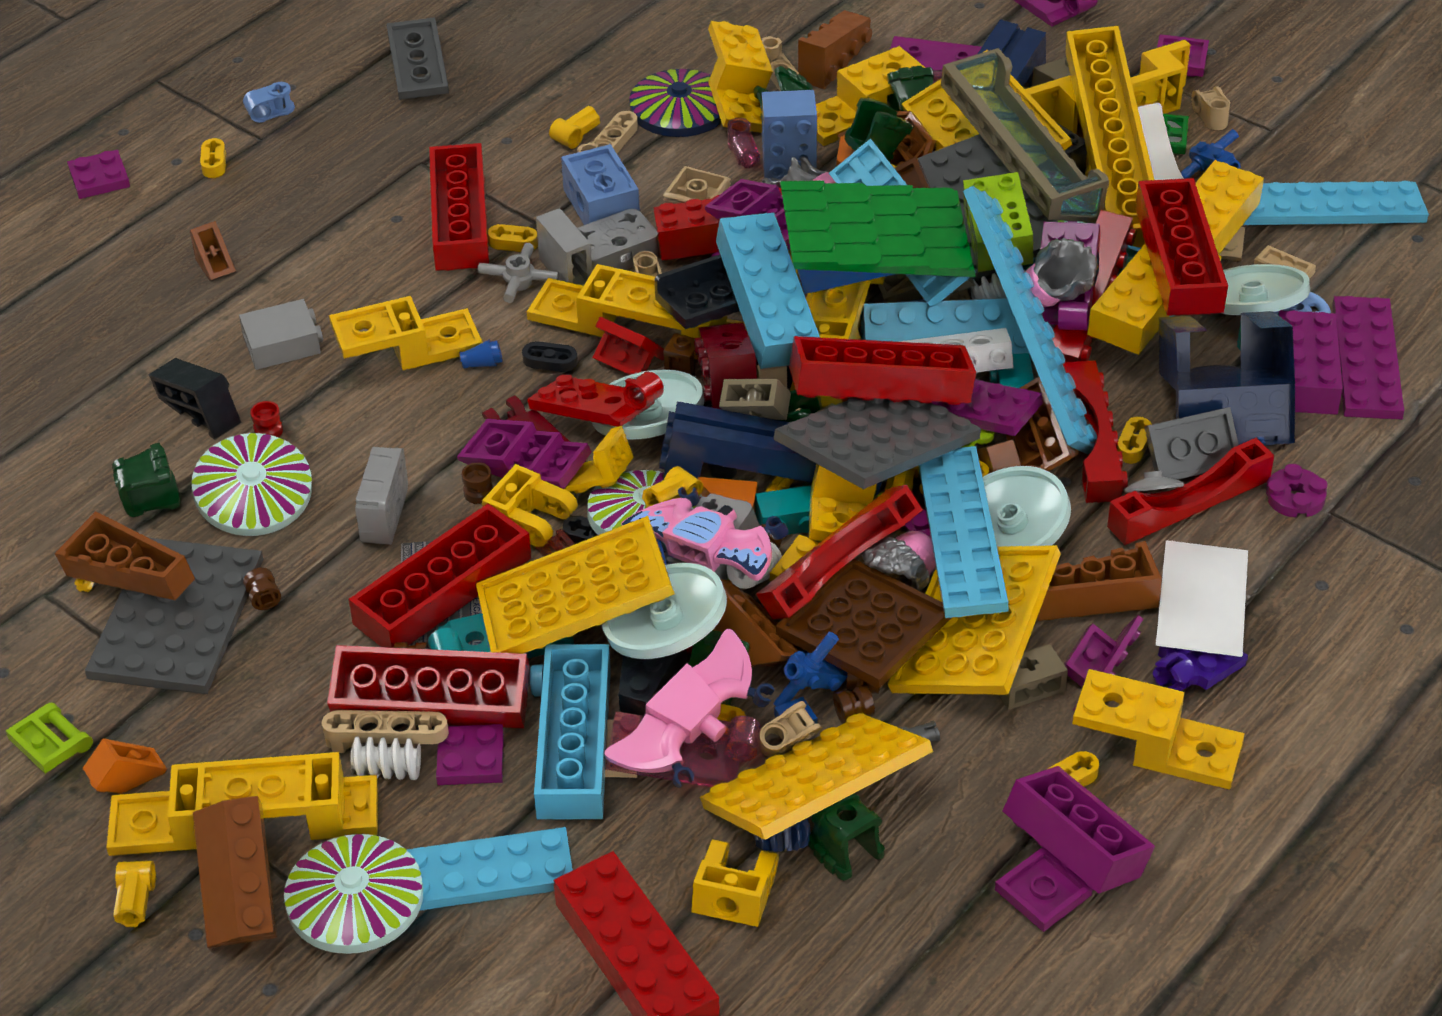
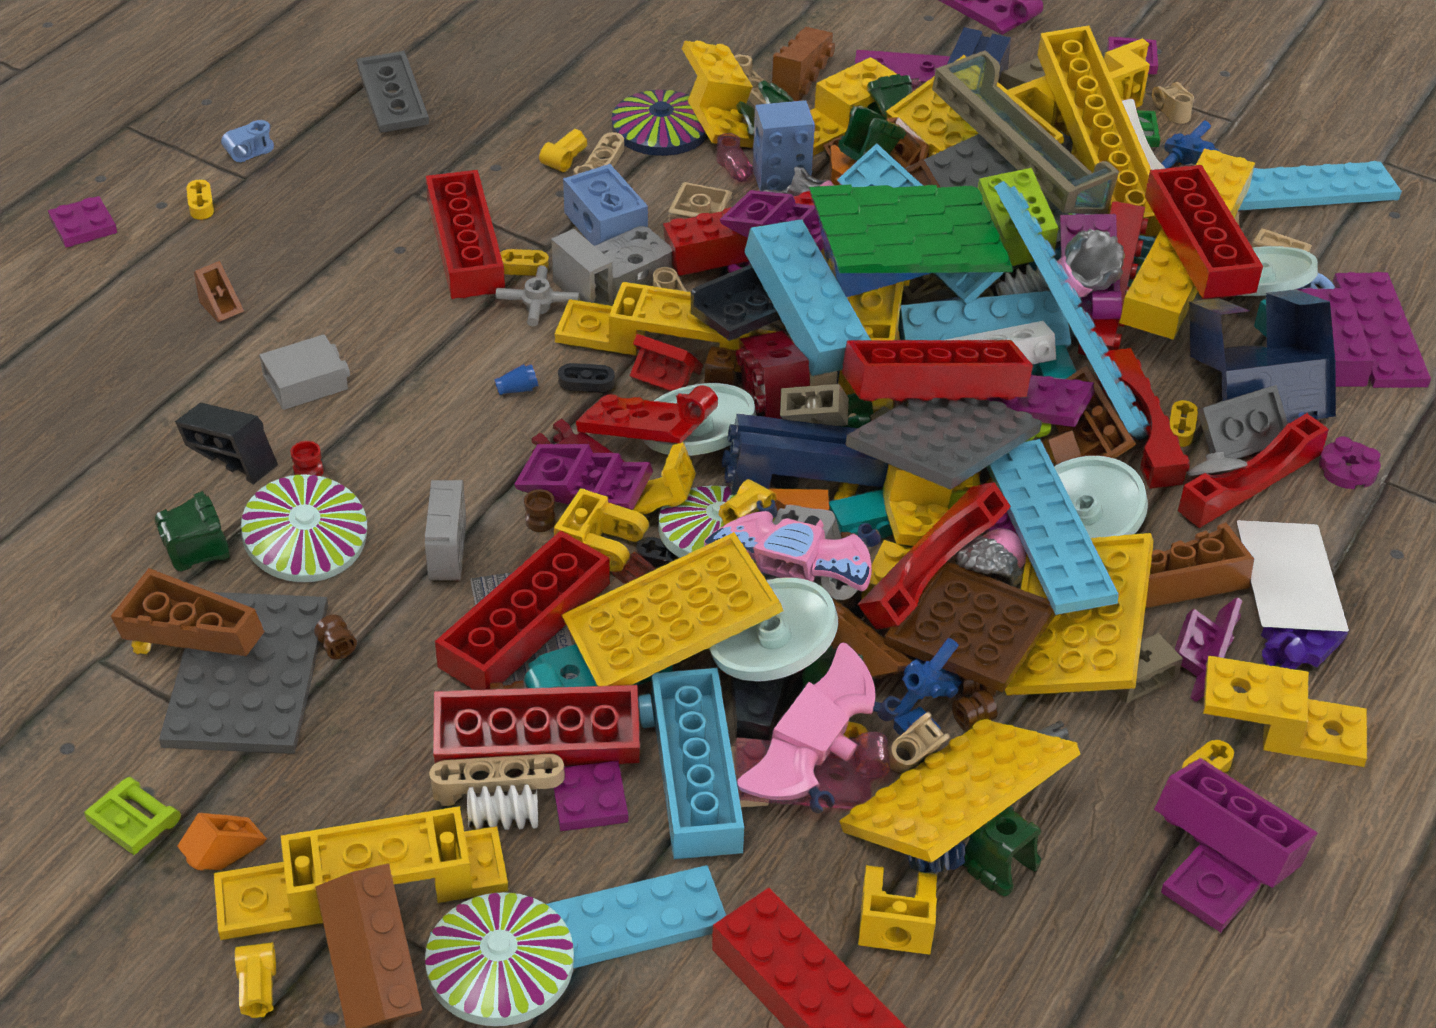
camera: 10 degrees left, 0 degrees up
yellow bracket [329,296,483,370] -> none

